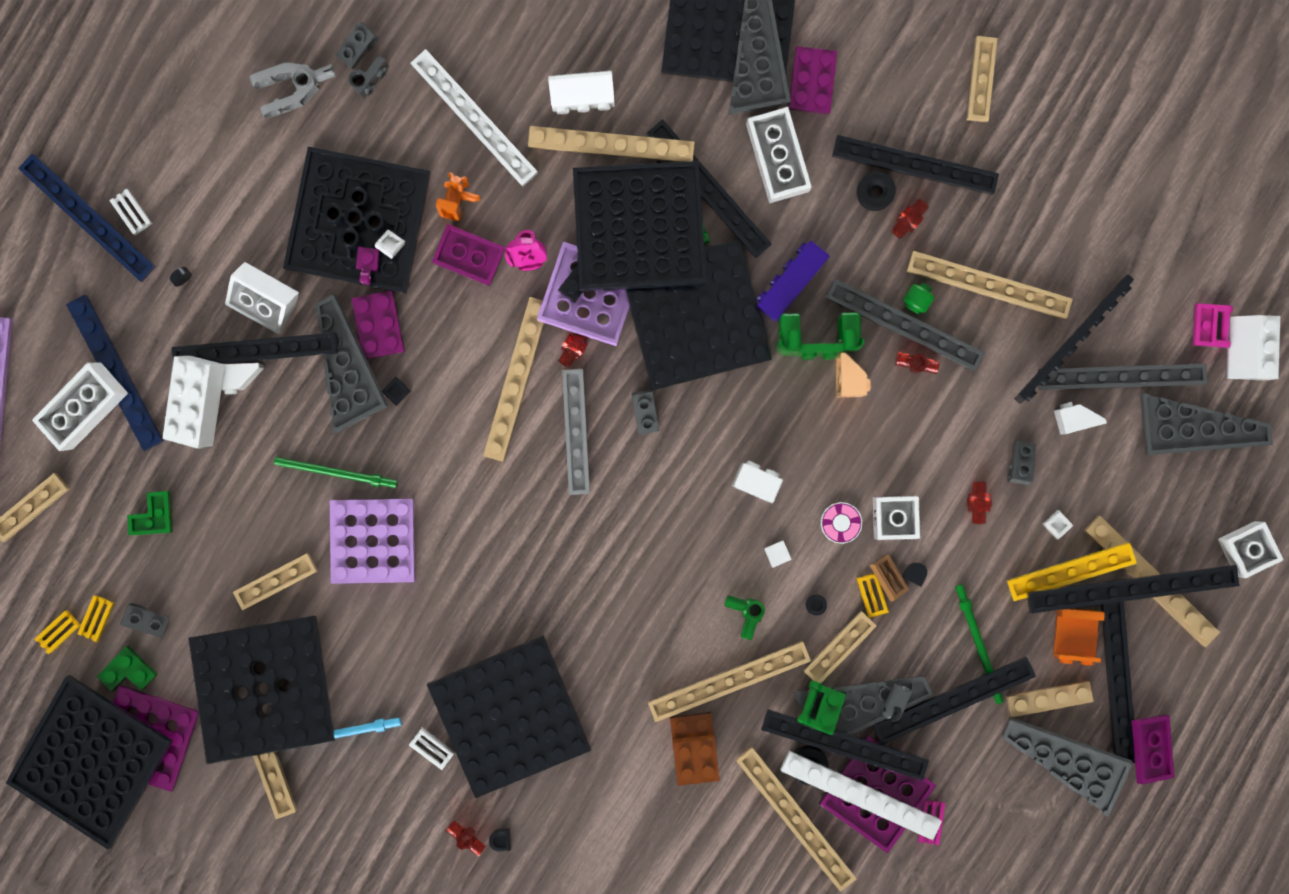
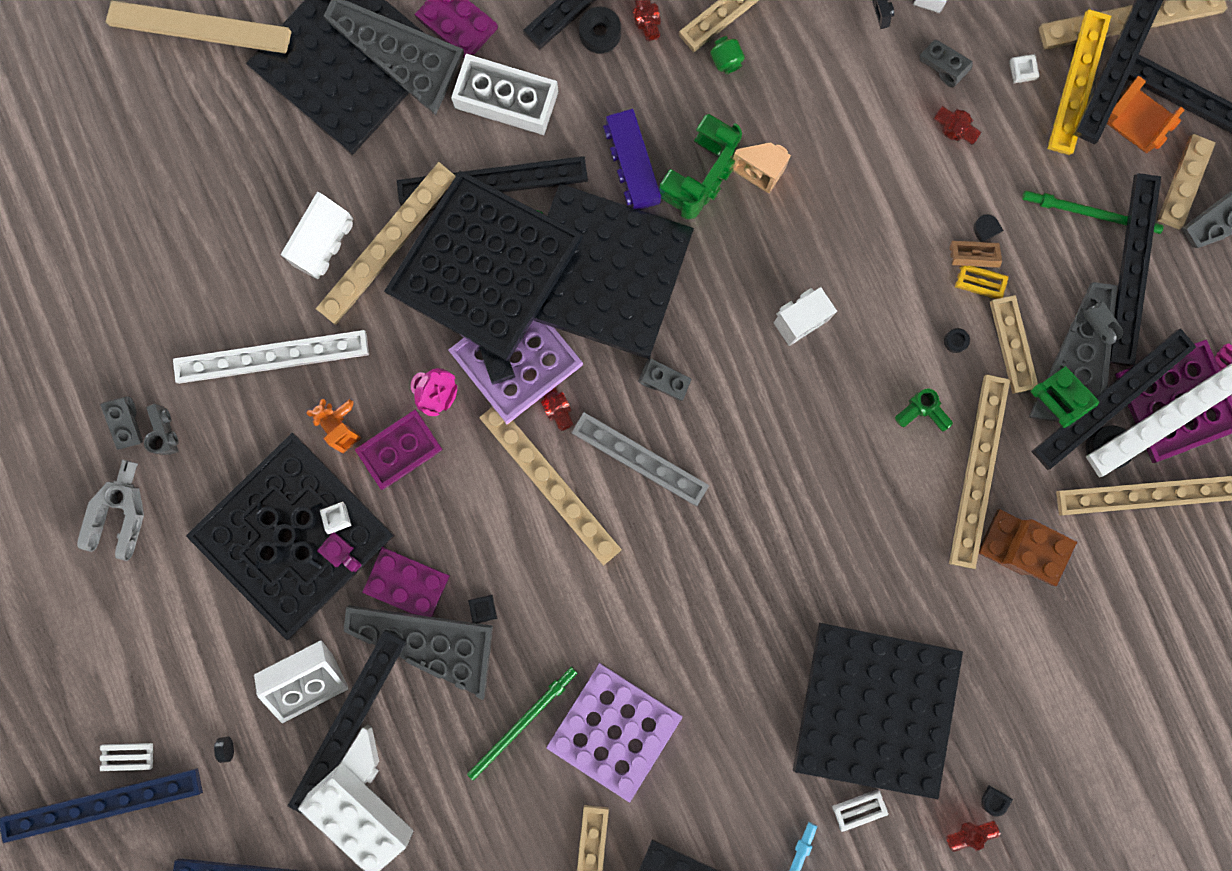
camera: 60 degrees left, 5 degrees down
white tile [764,540,792,568] -> none
tile [820,502,862,544] -> none
dark grey plate [826,279,985,372] -> none
white brick [873,496,920,540] -> none
clear red axle [895,353,940,374] -> none

